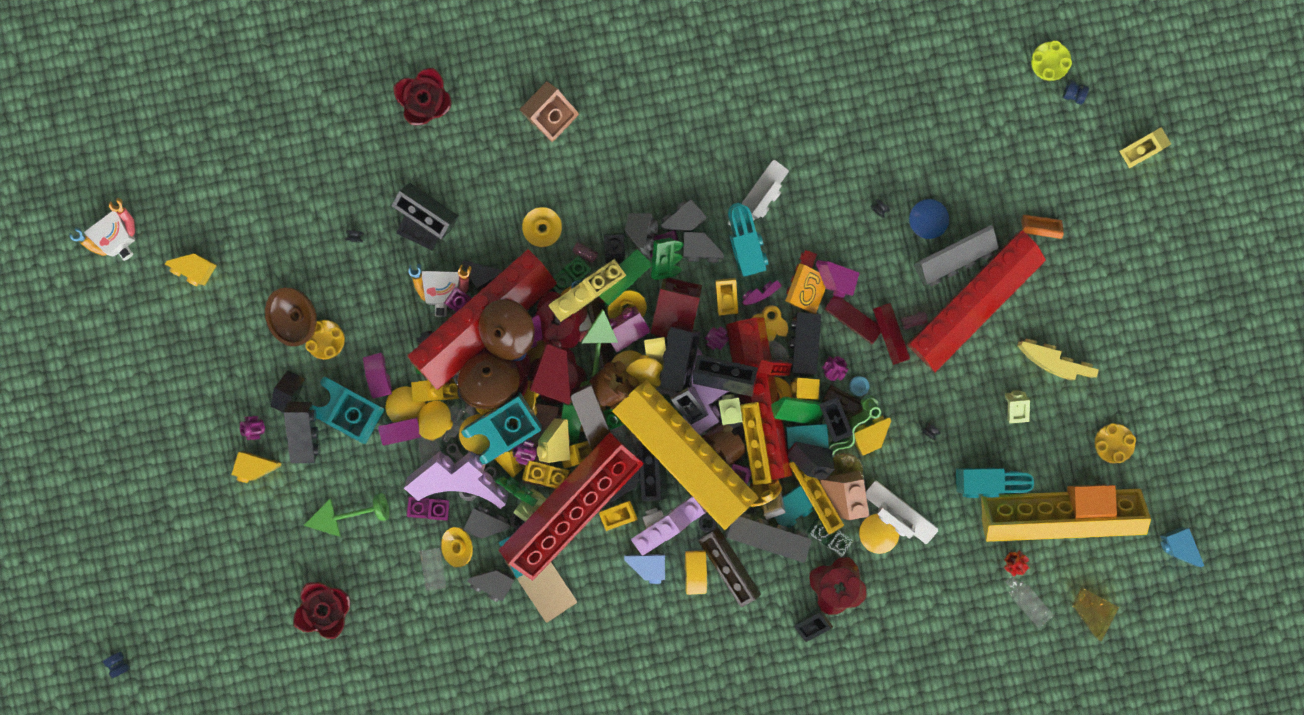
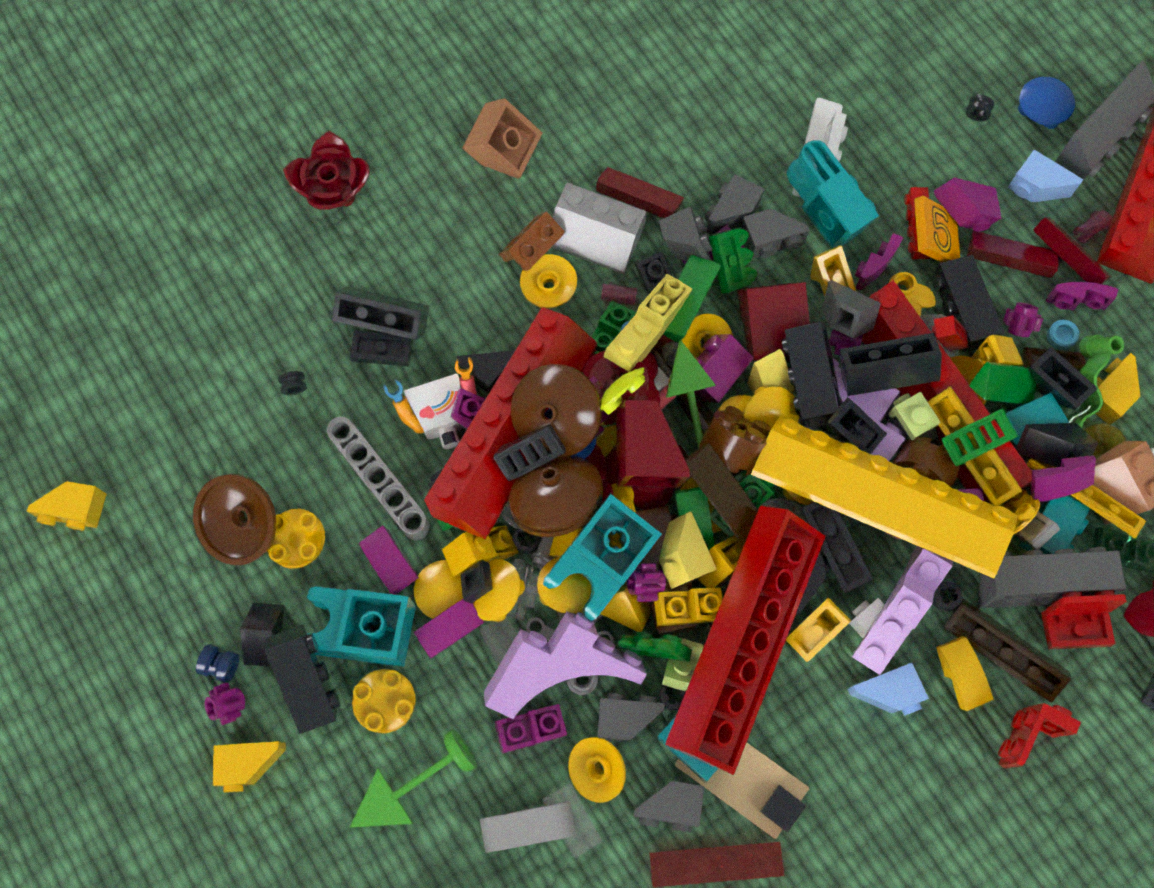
camera: 20 degrees left, 15 degrees down
none -> dark blue wheel [196,644,240,683]
none -> light grey beam [327,417,430,541]
none -> yellow dish [352,669,416,733]
none -> black tile [460,560,493,604]
none -> light grey beam [479,801,577,853]
none -> black slope [494,424,567,481]
none -> dark orange bracket [498,211,565,271]
none -> light grey slope [551,183,646,274]
none -> dark red slope [596,167,684,218]
none -> neon yellow dish [600,367,645,415]
none -> clear red tile [649,842,784,887]
none -> dark grey hinge [661,341,679,368]
none -> black tile [760,785,806,833]
none -> dark grey slope [822,280,881,339]
none -> green slope [941,408,1019,466]
none -> red bracket [998,703,1081,768]
none -> light blue slope [1008,150,1083,203]
none -> magenta slope [1031,455,1096,502]
none -> red bracket [1041,590,1127,650]
none -> magenta slope [1045,282,1118,311]

